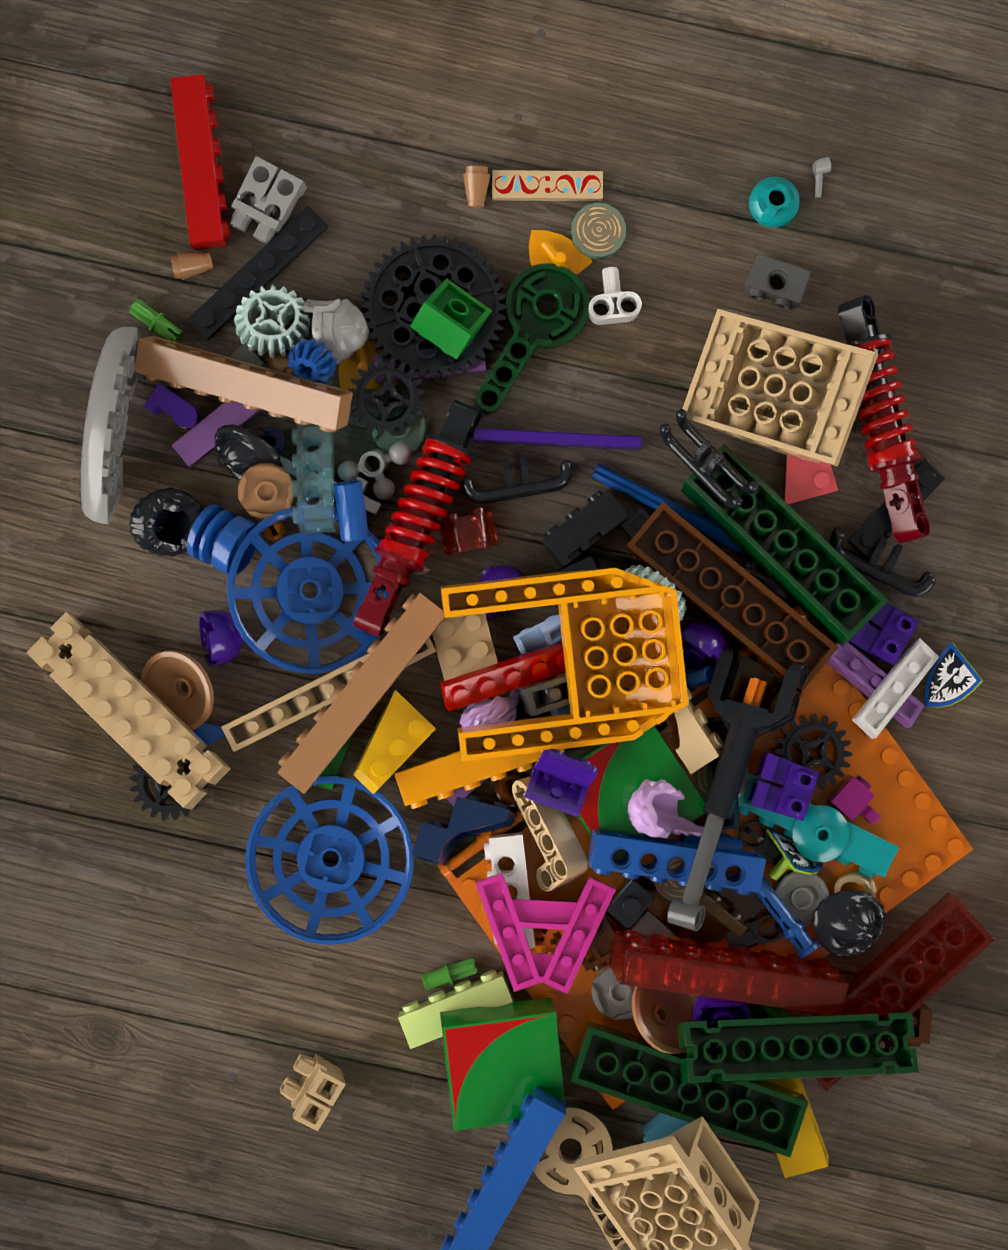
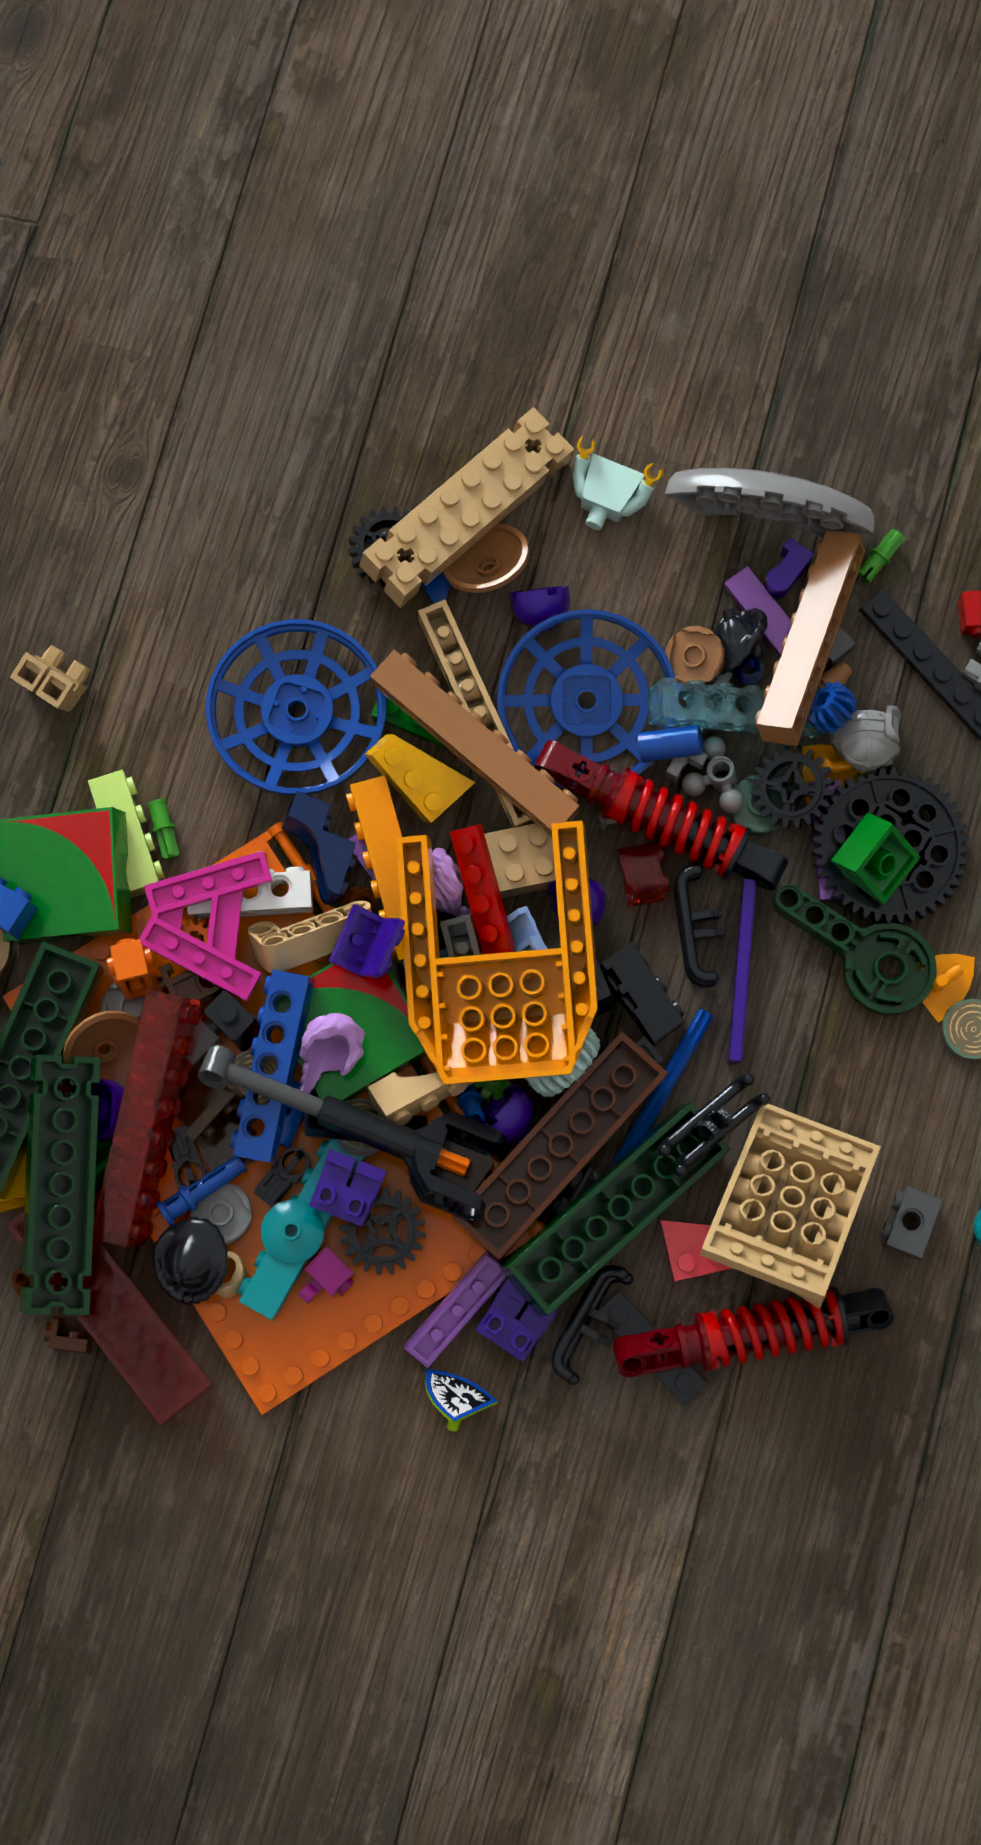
camera: 95 degrees right, 10 degrees down
black piece [129,487,204,557] -> none
medium nougat cone [170,252,213,280] -> none
blue wheel [187,504,260,576] -> none
light aqua gear [234,284,311,359] -> none
orange hinge [262,521,285,541] -> none
white beam [588,267,642,325] -> none
shield [766,829,823,880] -> none
white tile [852,638,939,739] -> none
none -> orange brick [107,938,158,1001]
none -> light aqua torso [572,436,664,530]

